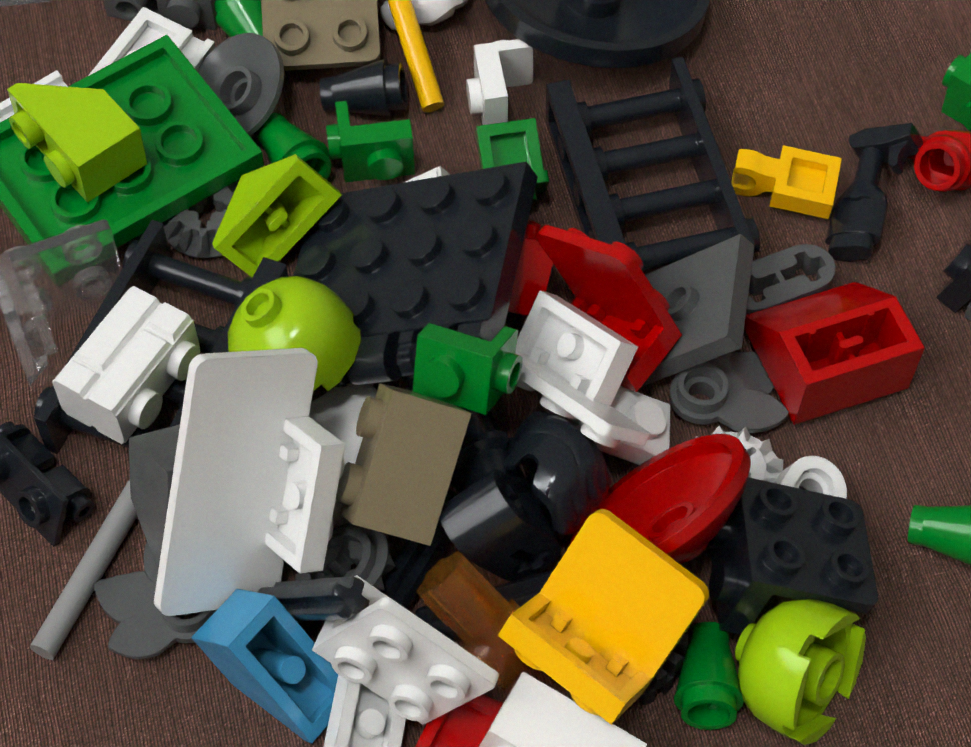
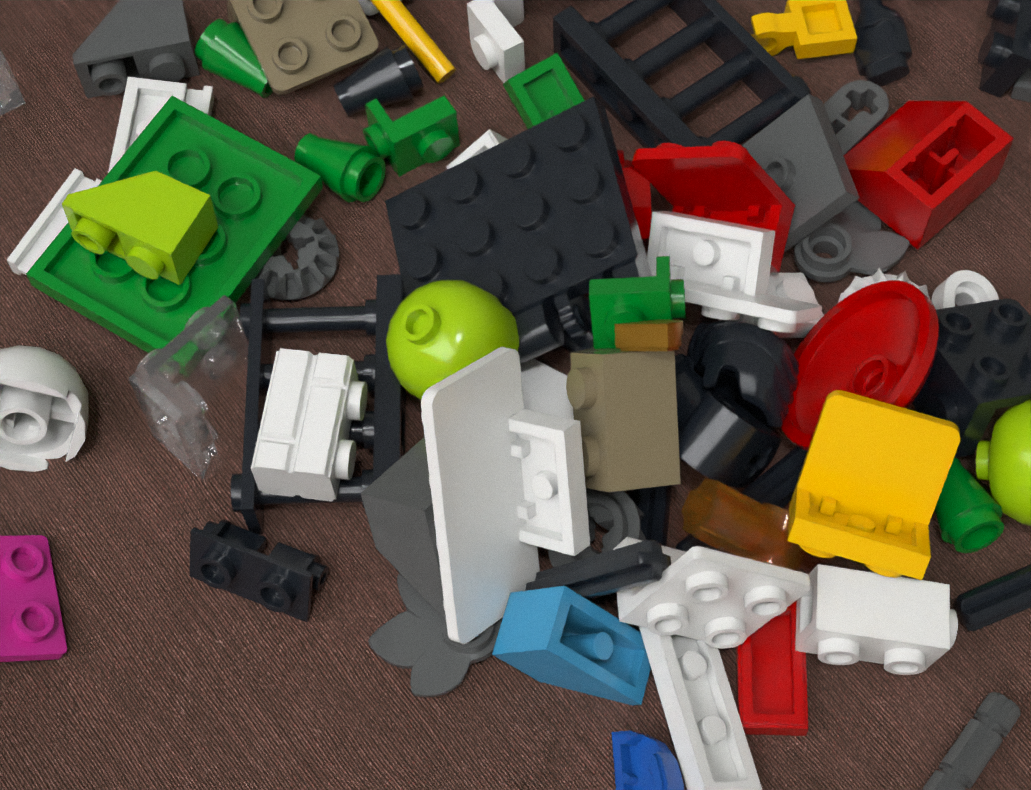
camera: 20 degrees left, 5 degrees up
light grey bar [30,480,137,660] -> none
dark grey dish [197,33,284,136] -> none
lime slope [212,154,342,277] -> none
none -> pearl gold tile [614,319,684,351]

